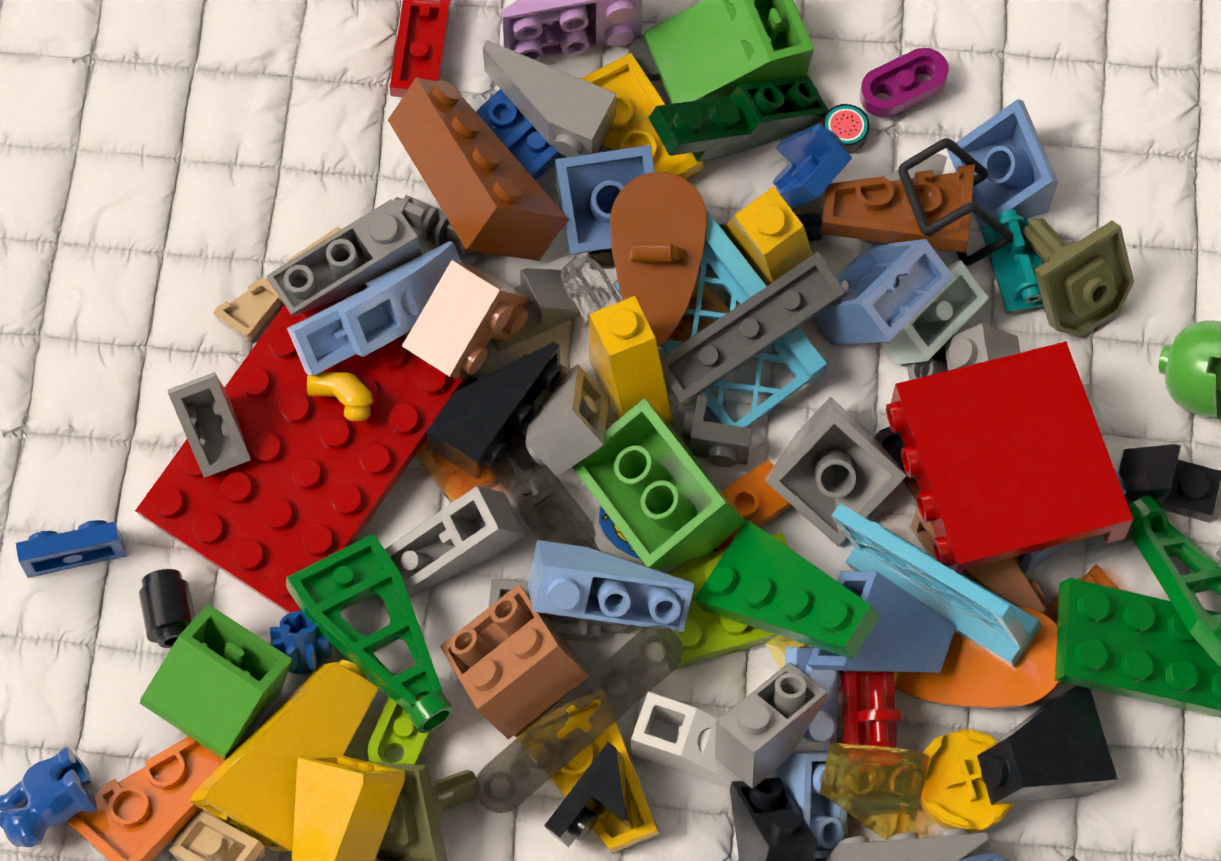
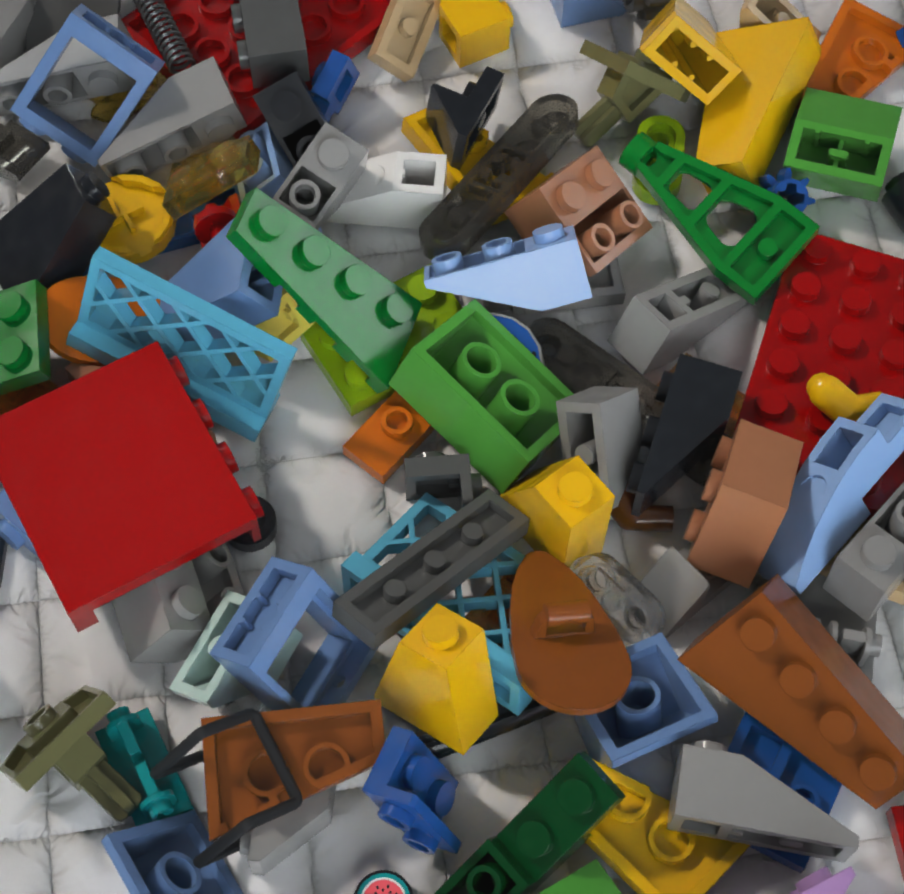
camera: 165 degrees right, 5 degrees down
light grey slope [765,397,907,547] -> none

